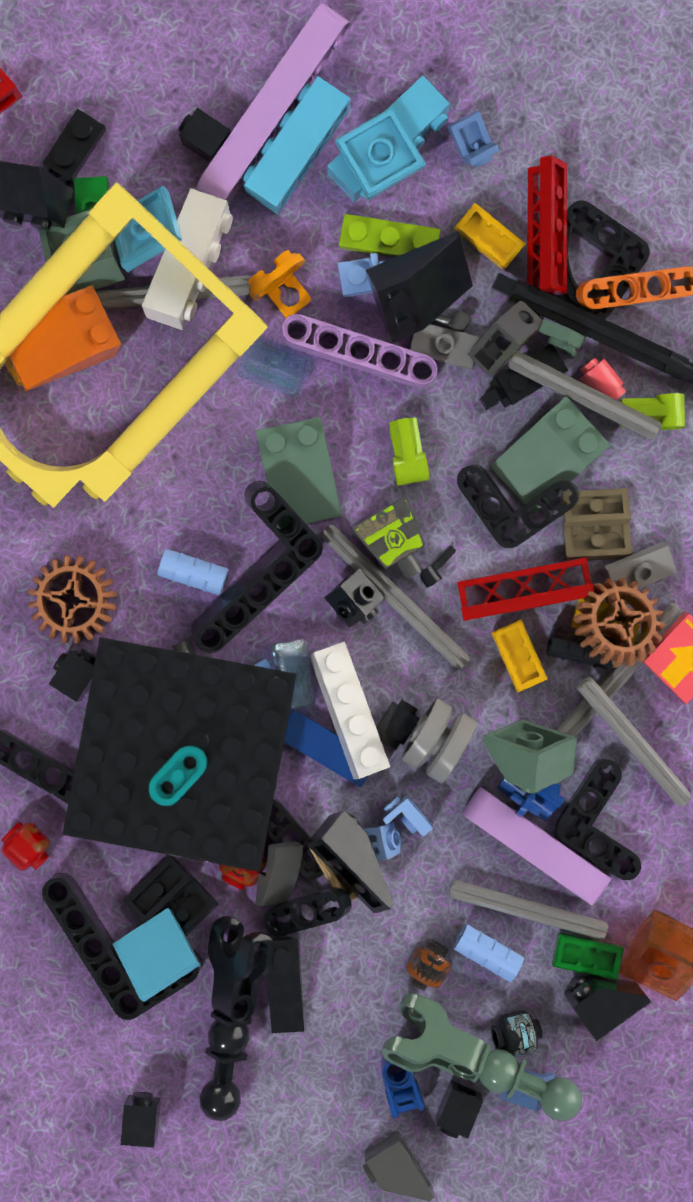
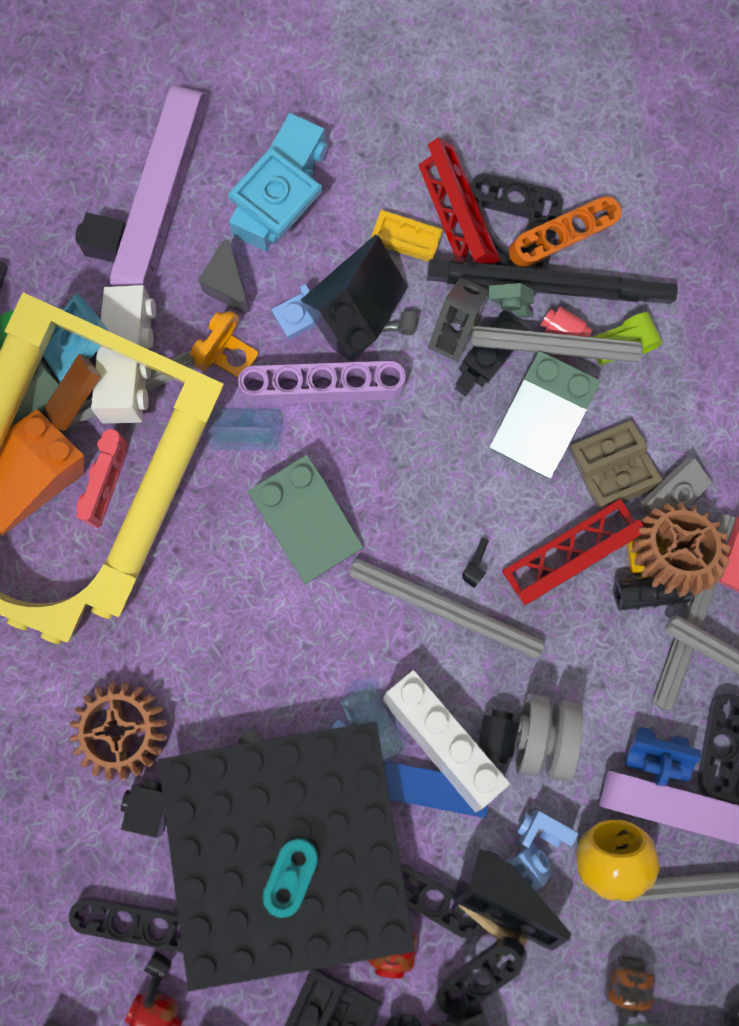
camera: 20 degrees left, 10 degrees down
light blue axle [157,549,229,596] -> none
black beam [191,480,323,653] -> none
medium azure brick [243,76,351,215] -> none
dark grey slope [256,841,303,907] -> none
black brick [324,568,385,628] -> none
lime plate [339,214,441,257] -> none
torso [352,496,425,580] -> none
lime piece [389,417,430,486] -> none
light grey plate [410,324,480,370] -> none
medium blue bracket [447,110,499,167] -> none
light blue axle [453,924,524,983] -> none
black beam [457,464,580,548] -> none
sand green slope [483,719,577,793] -> none
yellow plate [490,619,548,692] -> none
none -> dark orange tile [44,354,101,431]
none -> coral hinge [76,428,129,528]
none -> black hand [143,951,171,1008]
none -> dark grey slope [198,239,250,313]
none -> yellow piece [575,820,660,902]

